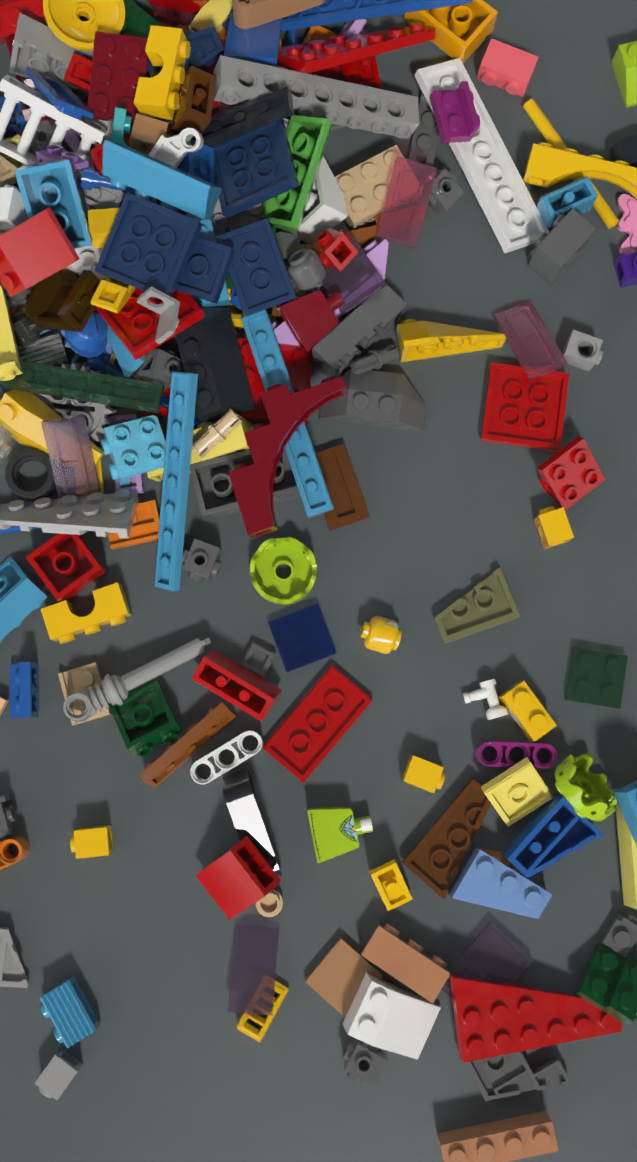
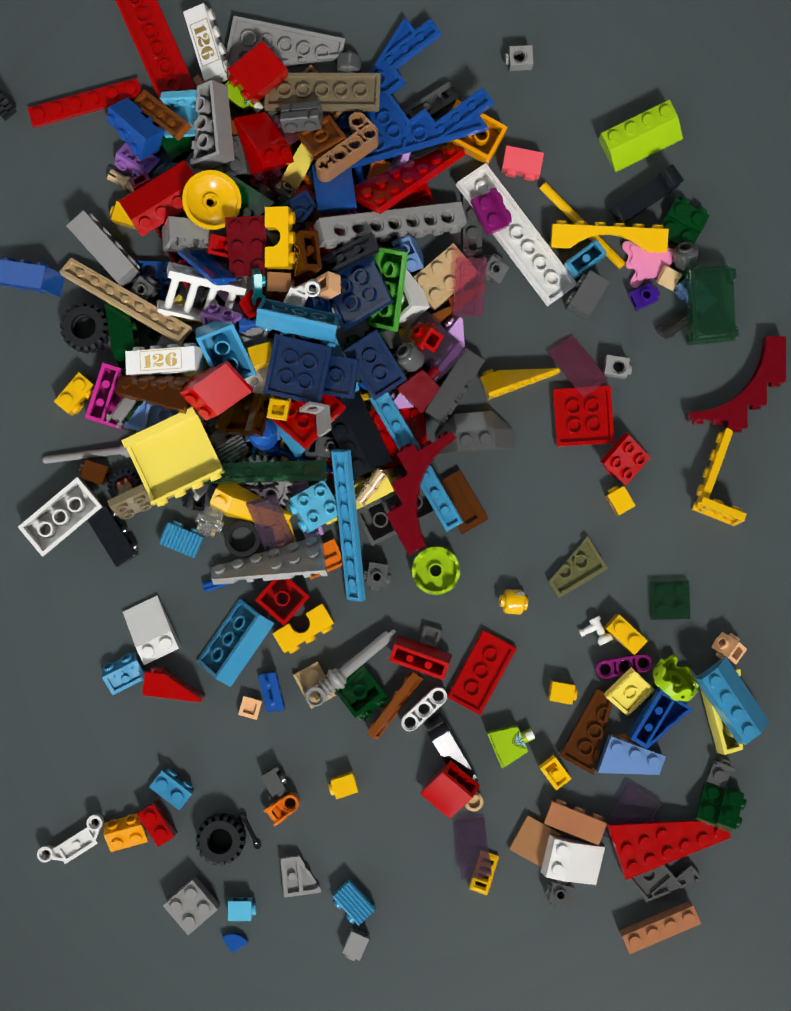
camera: 15 degrees left, 5 degrees up
clear blue tile [268,604,337,672] -> none
dark grey axle [350,344,399,374] -> none
none -> light nougat plate [316,271,341,300]
none -> medium blue slope [391,234,424,273]

